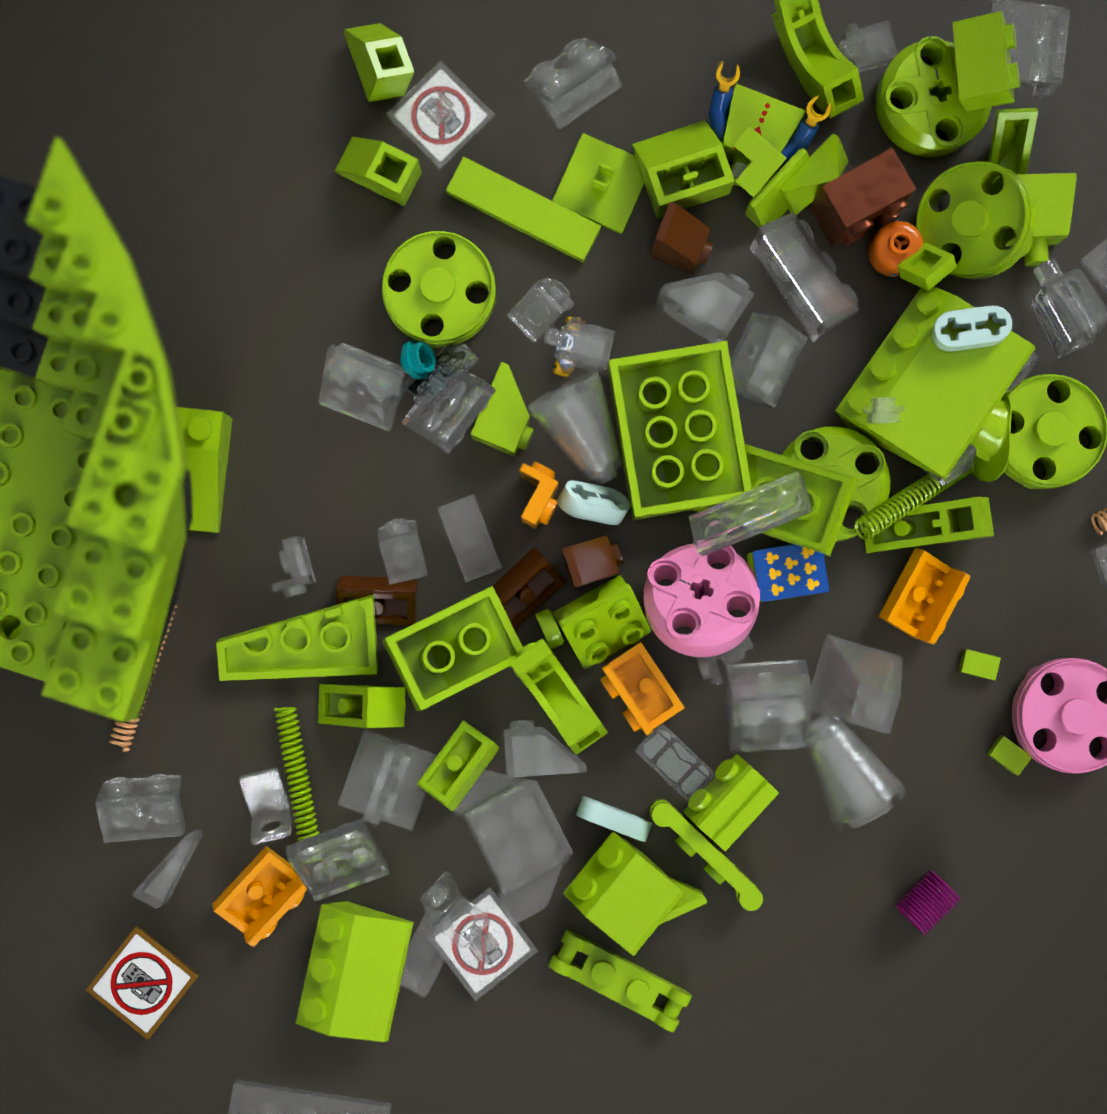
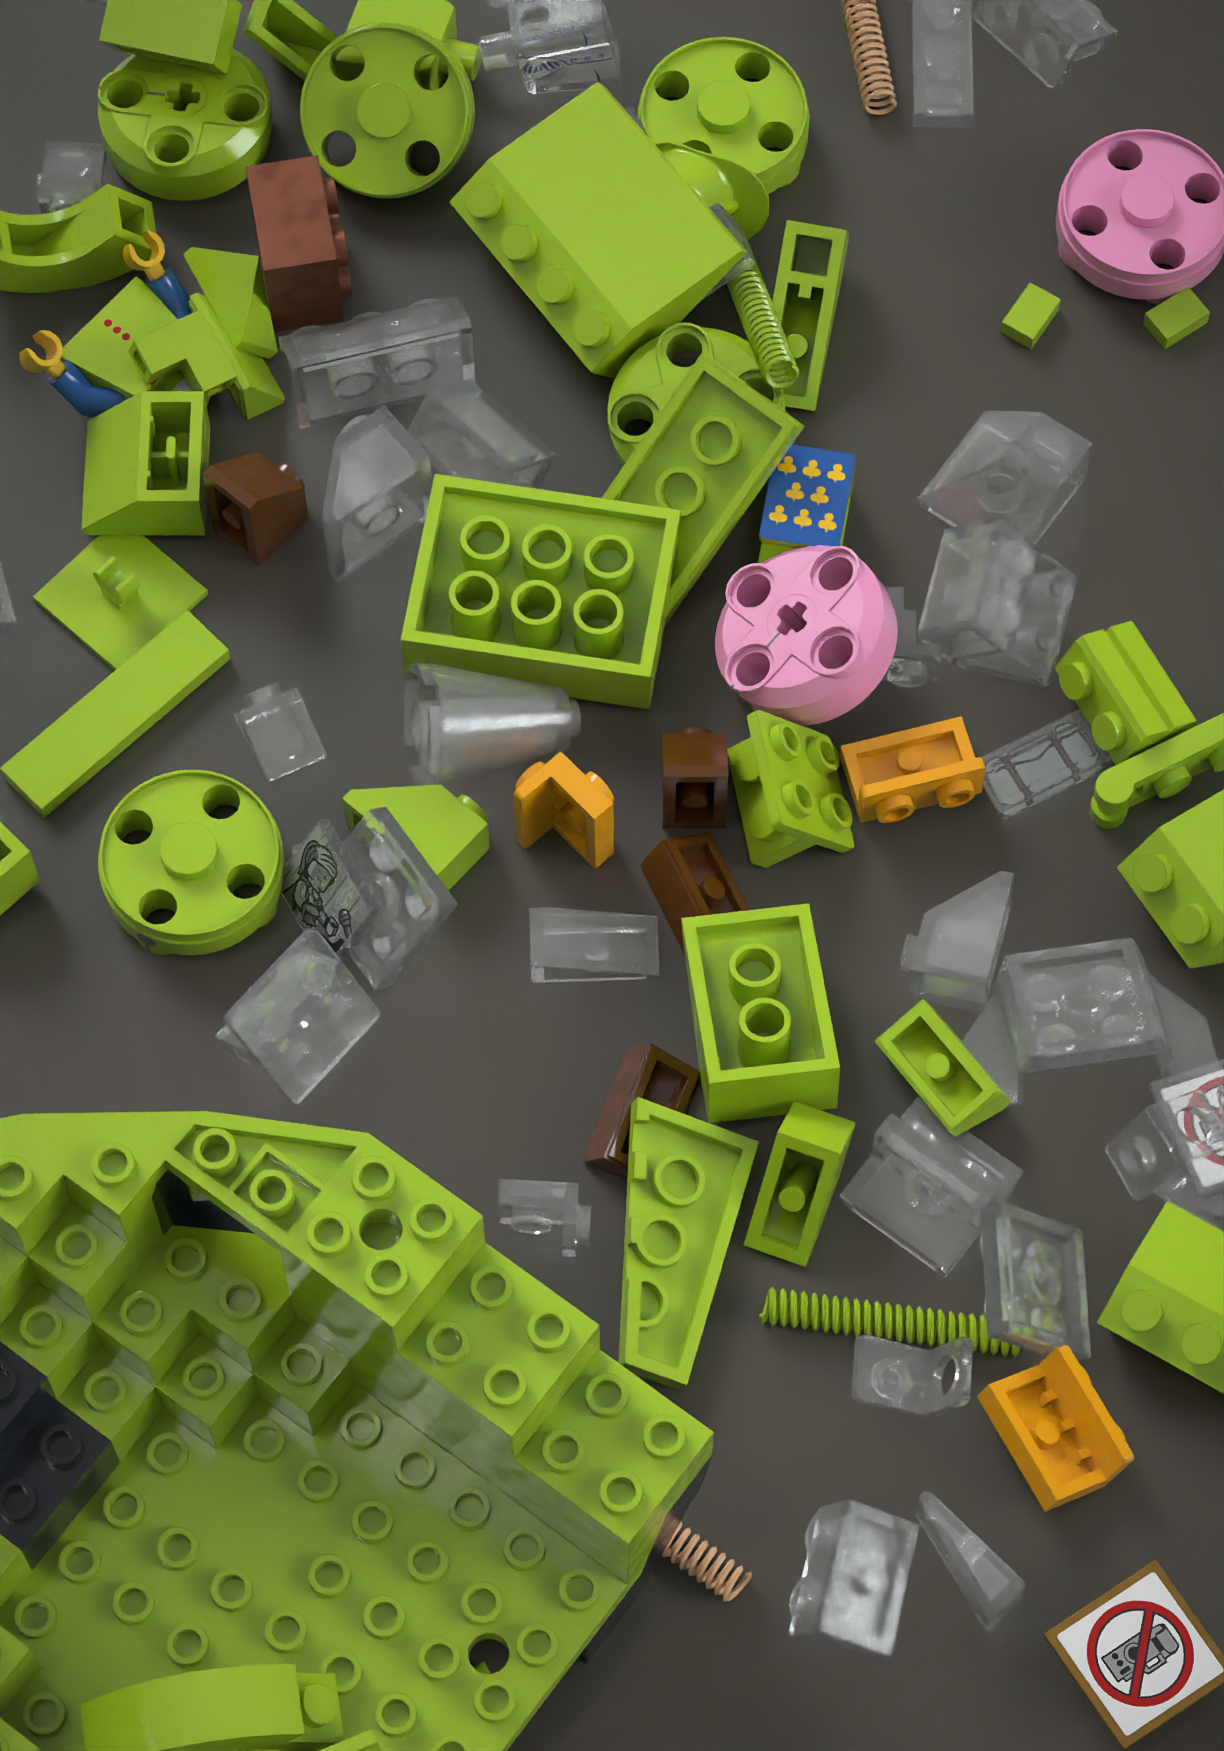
camera: 70 degrees left, 20 degrees down
clear bracket [378,518,428,584] -> none
teal plate [400,340,436,380] -> none
lime arch [509,638,608,755] -> none
lime tile [535,608,564,650] -> none
clear piece [544,316,616,377] -> none
light aqua beam [557,480,630,525] -> none
light aqua beam [576,796,653,842] -> none
clear plate [688,471,812,556] -> none
clear cone [804,714,906,831] -> none
clear plate [863,397,904,423] -> none
orange head [868,221,924,277] -> none
light orange bracket [878,548,970,645] -> none
lime plate [897,242,957,291] -> none
light aqua beam [931,306,1012,351] -> none

